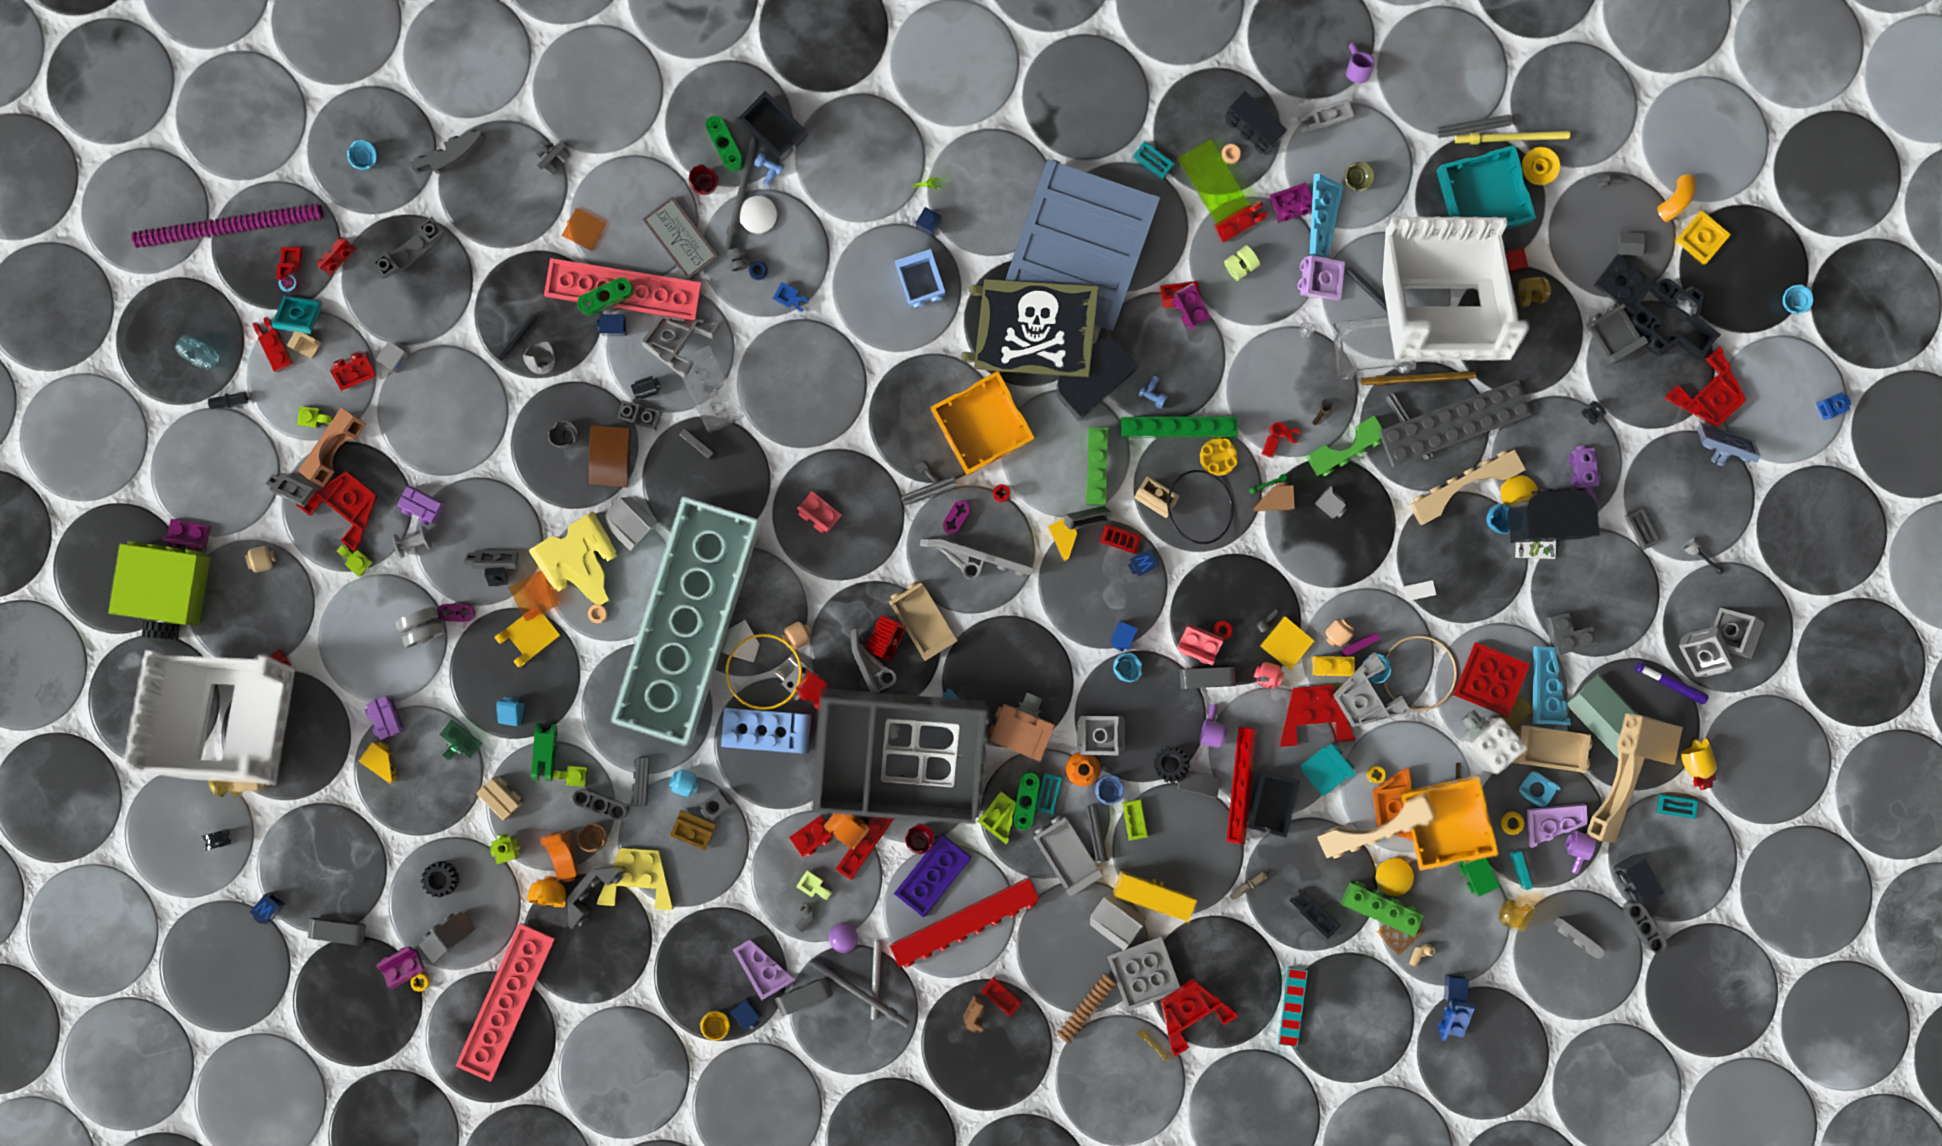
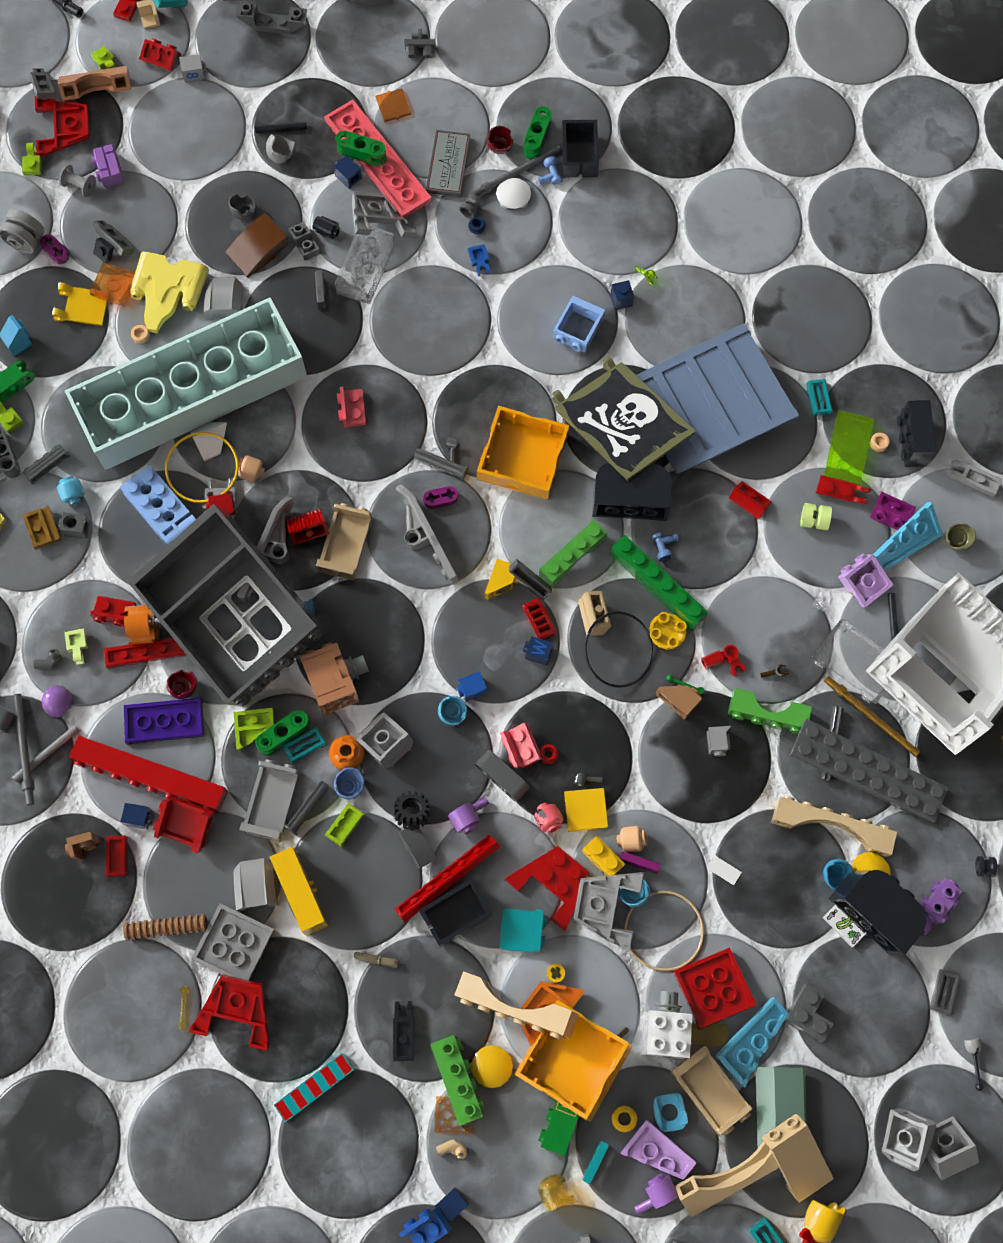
camera: 45 degrees right, 15 degrees down
red bush [993,484,1010,503] -> none
magenta bracket [1172,283,1211,331] -> none
dark purple piece [1635,661,1709,705] -> none
none -> dark blue brick [120,803,154,830]
none -> red panel [153,796,215,854]

